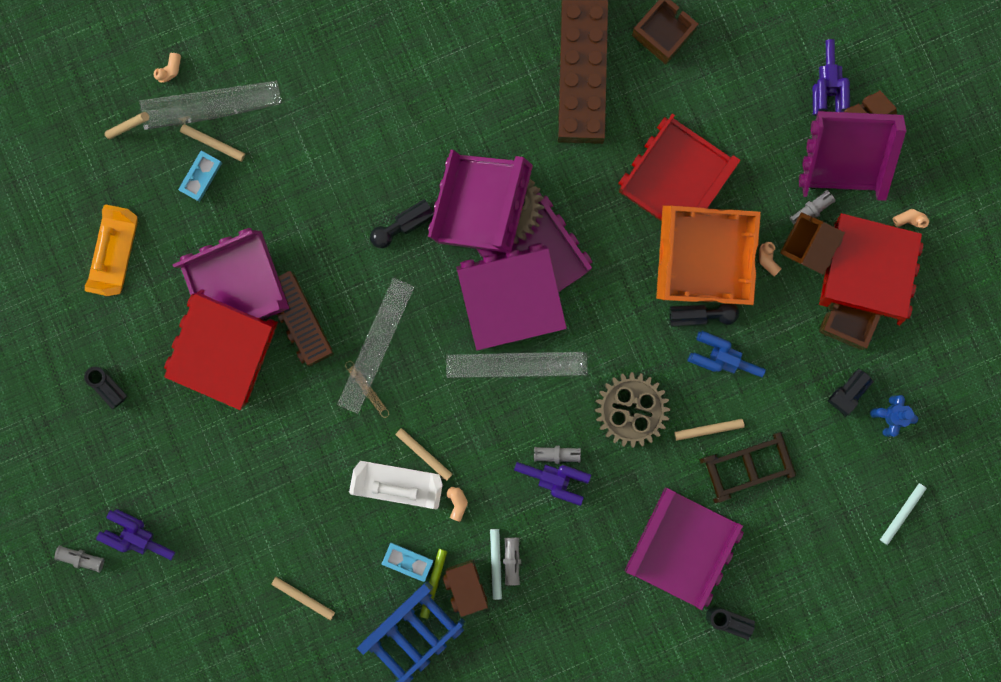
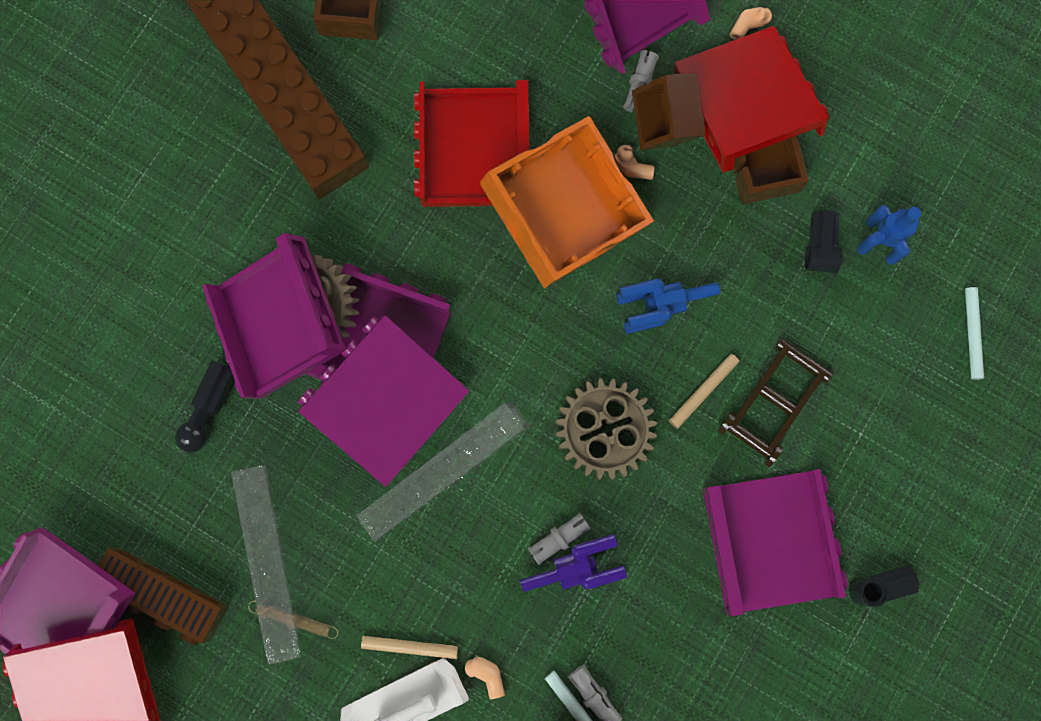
camera: 40 degrees left, 5 degrees down
black piece [669,303,739,327] -> none

